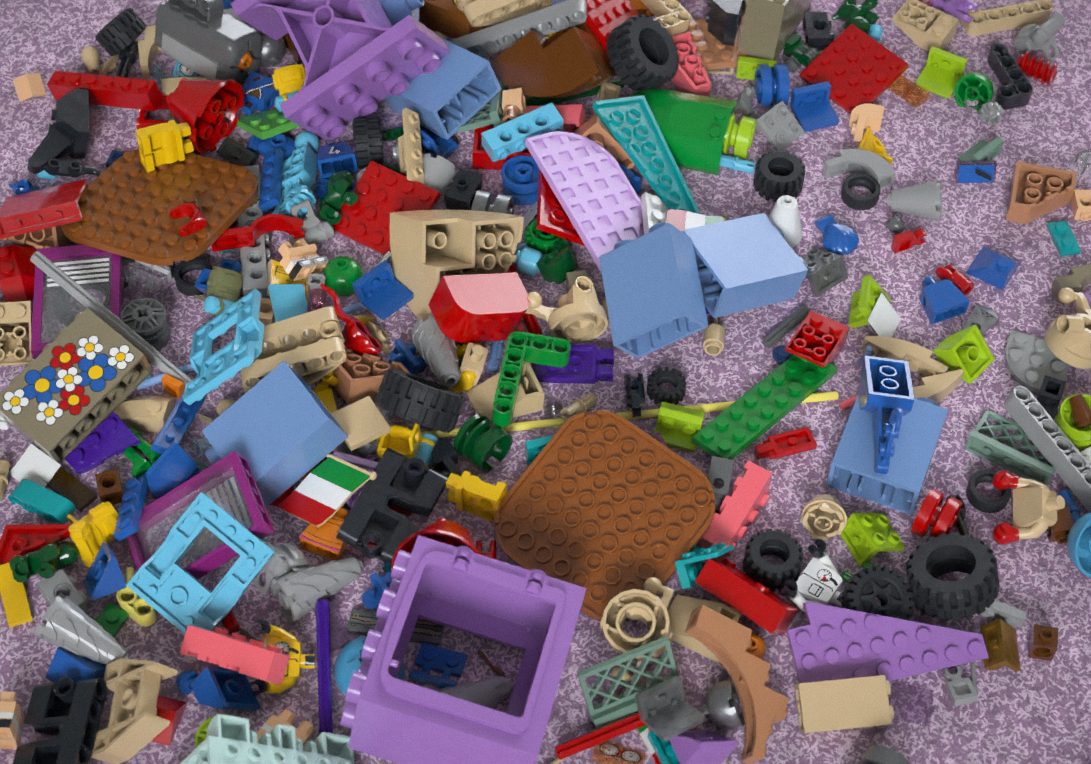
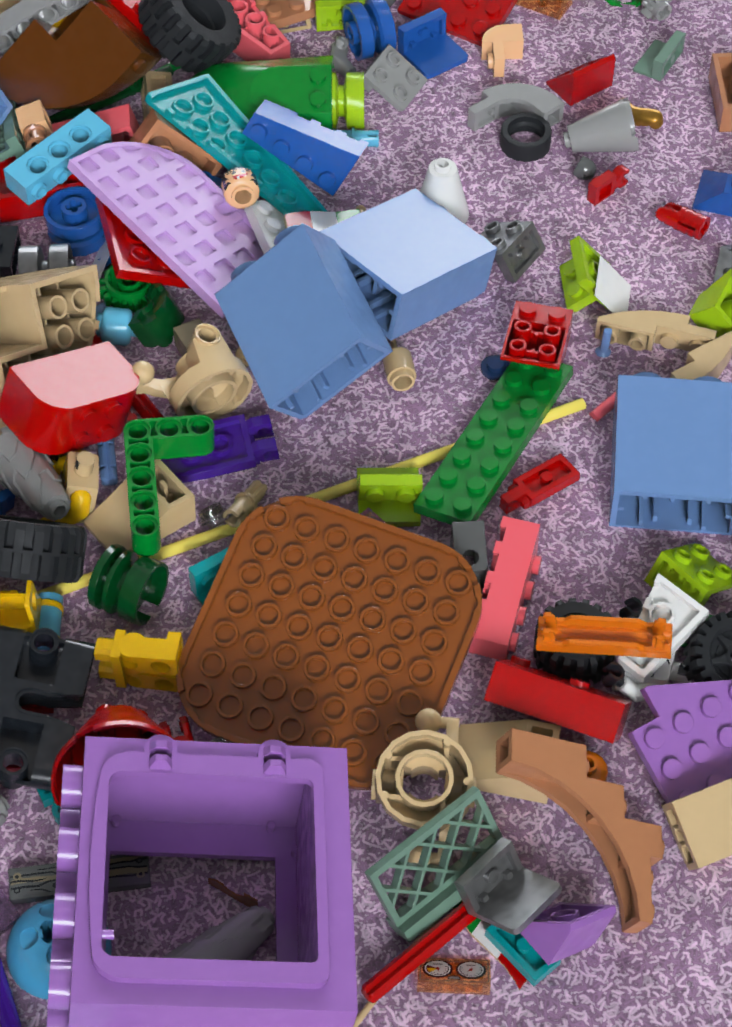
camera: 15 degrees left, 0 degrees up
blue hips [362,571,393,609] -> none
blue plate [409,642,468,689] -> none
black brick [431,437,461,477] -> none
black hinge [624,373,646,417] -> none
black tyre [647,367,687,405] -> none
teal bracket [675,542,734,589] -> none
flat silver cylinder [702,680,745,730] -> none
black tyre [753,150,806,203] -> none
dark grey axle [762,305,809,348] -> none
tan cone [801,494,847,540] -> none
blue animal [814,215,859,255] -> none
yellow tile [858,126,893,164] -> none
blue slope [859,355,914,474] -> none
blue torso [920,276,970,325] -> none
slope [954,161,997,183] -> none
none -> light nougat head [221,167,260,209]
none -> blue wedge [242,99,369,196]
none -> orange piece [536,612,673,659]
none -> red slope [546,54,616,106]
none -> white wing [618,573,709,684]
none -> pearl gold arm [621,98,663,129]

